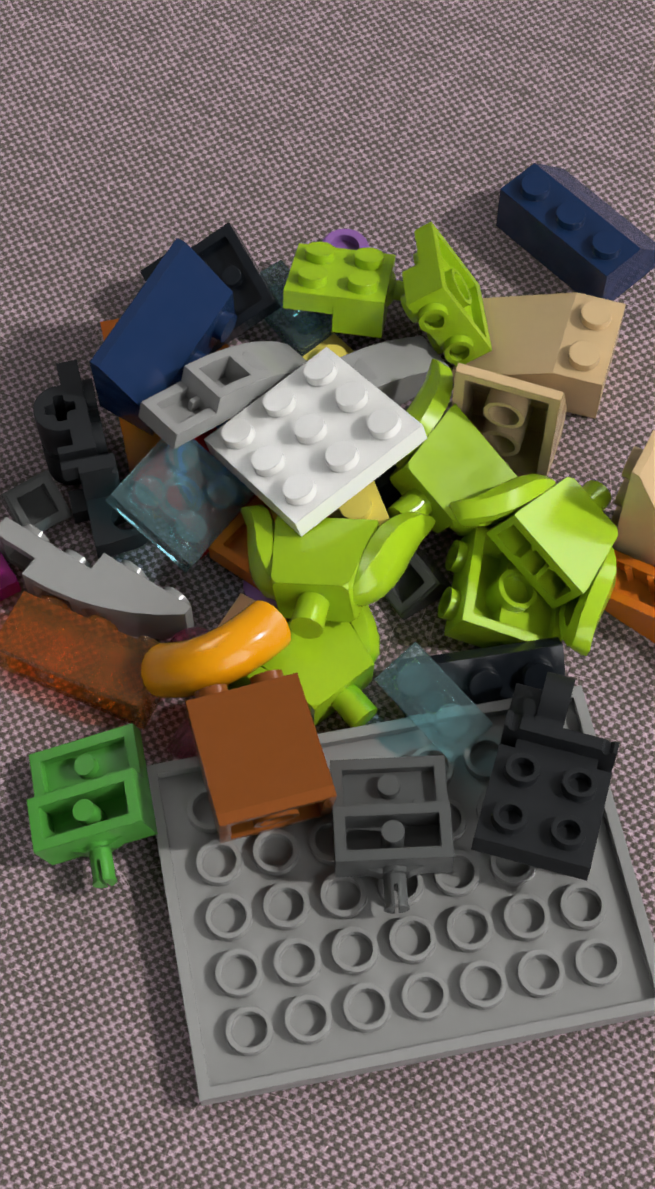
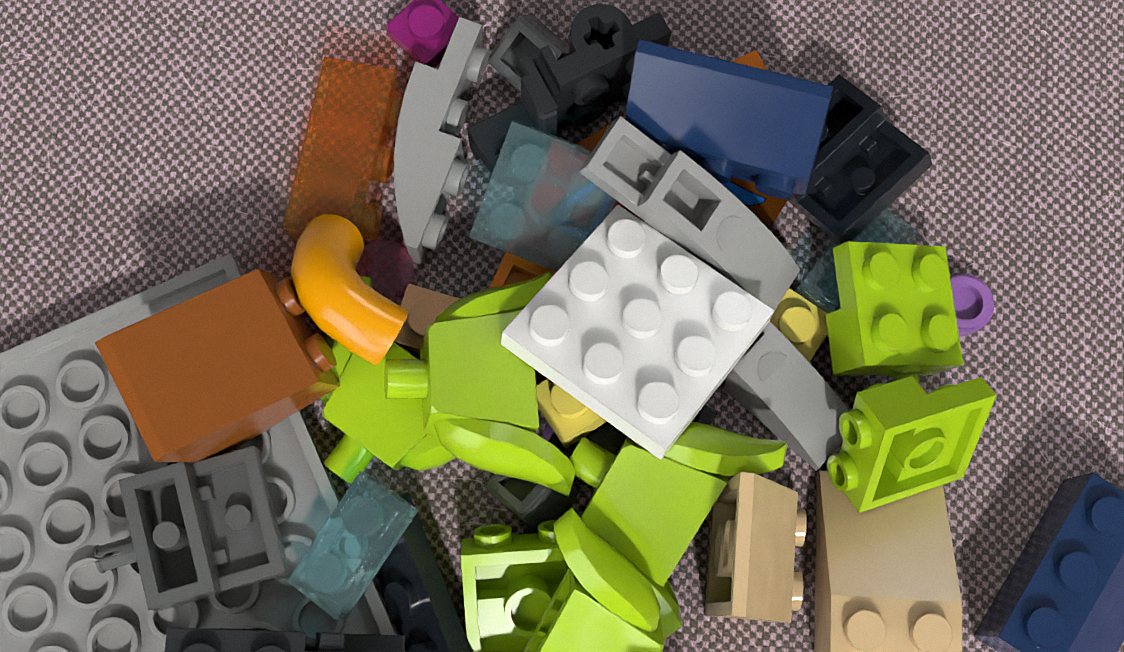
camera: 70 degrees right, 15 degrees up
bright green plate [26,723,158,888] -> none

